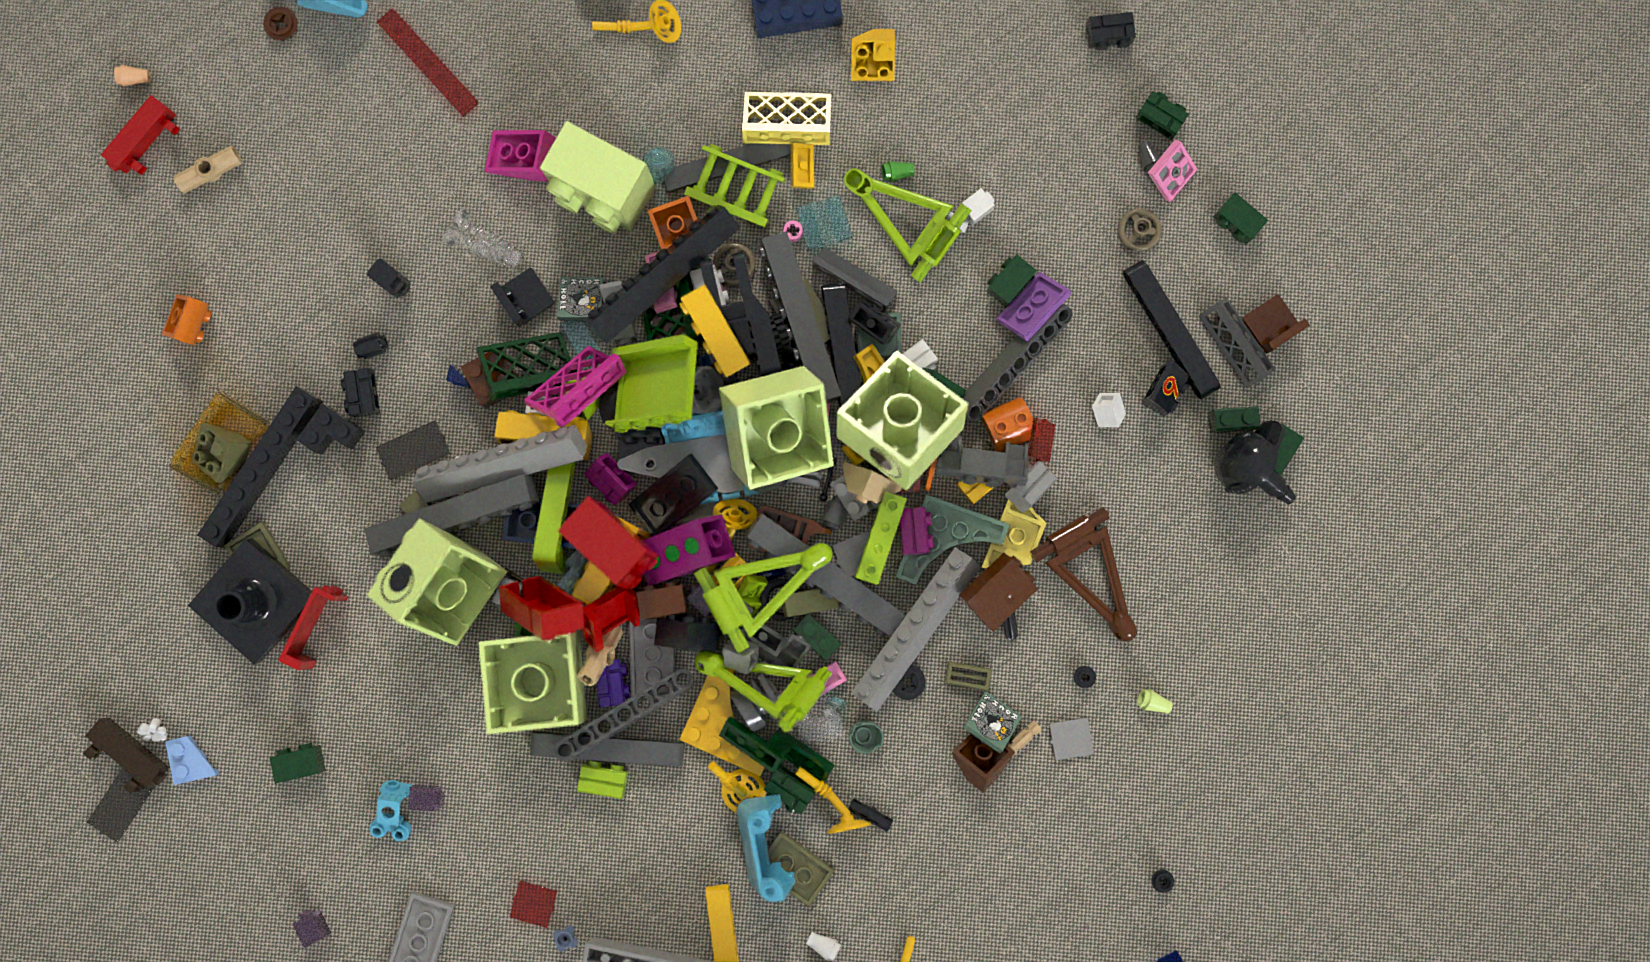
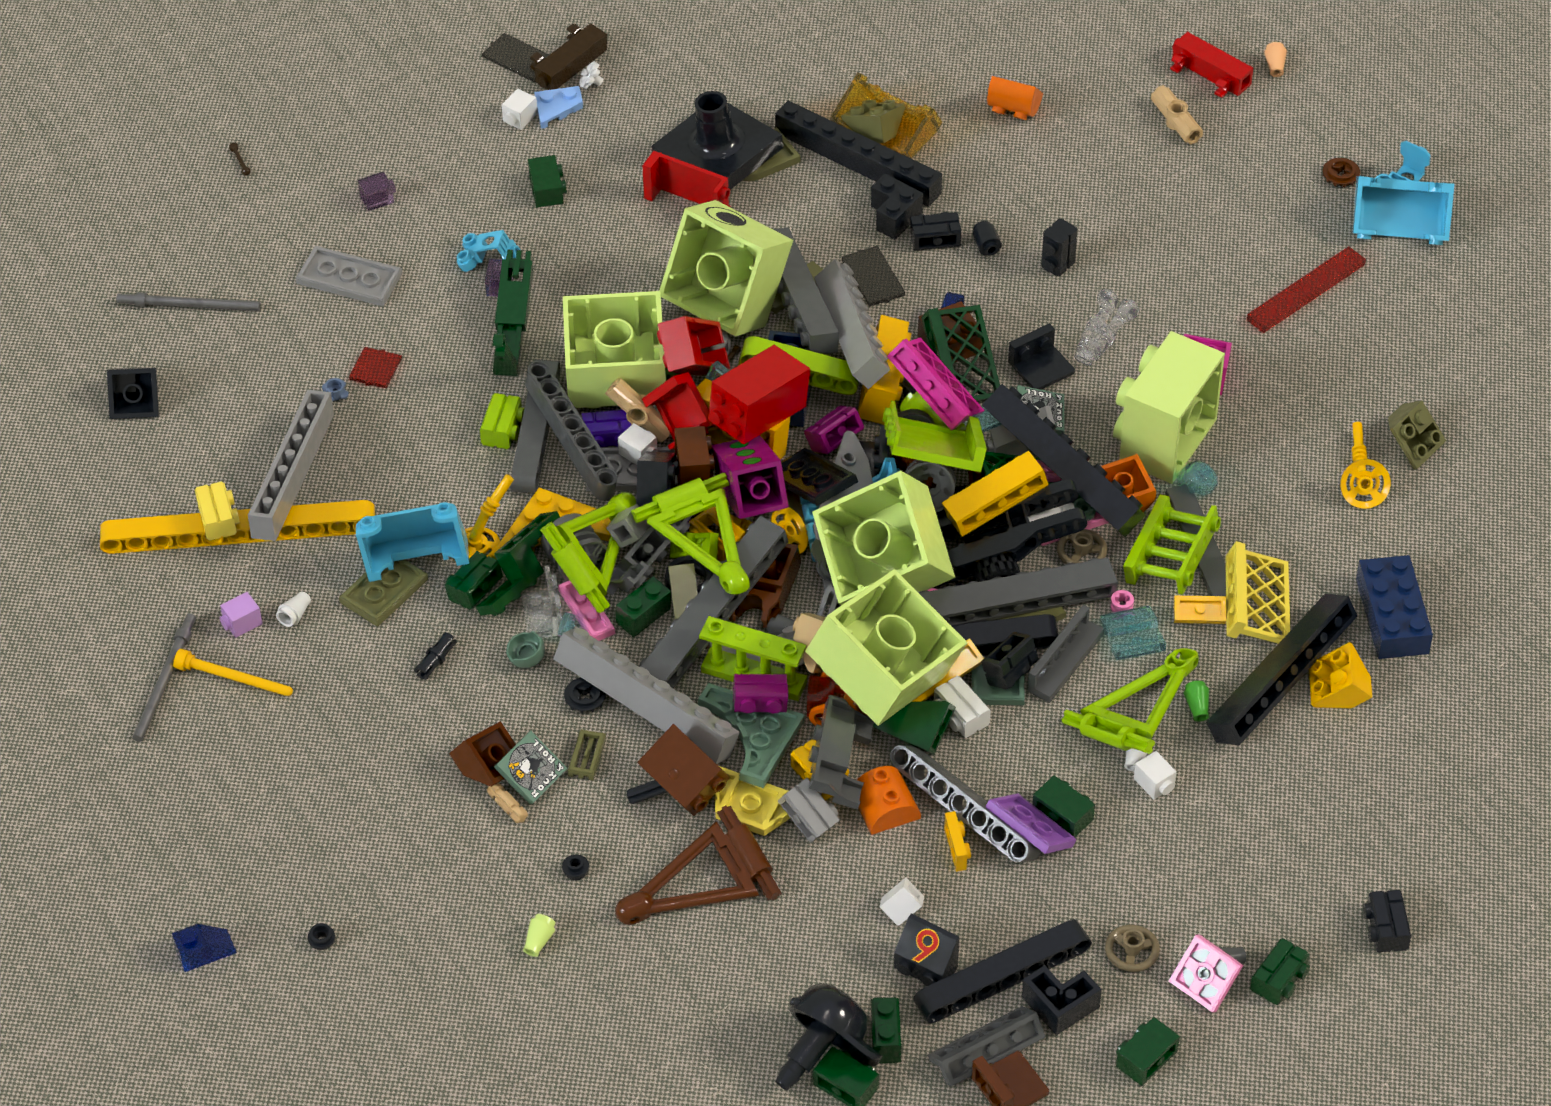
camera: 90 degrees right, 35 degrees down
yellow dish [795,767,871,834] -> none
clear red piece [1028,418,1056,462] -> none
light grey piece [1049,717,1094,760] -> none
none -> dark green hinge [493,249,533,376]
none -> white brick [502,89,538,130]
none -> white brick [618,423,658,465]
none -> yellow plate [944,811,971,872]
none -> black brick [1022,965,1102,1036]
none -> black brick [1206,594,1358,746]

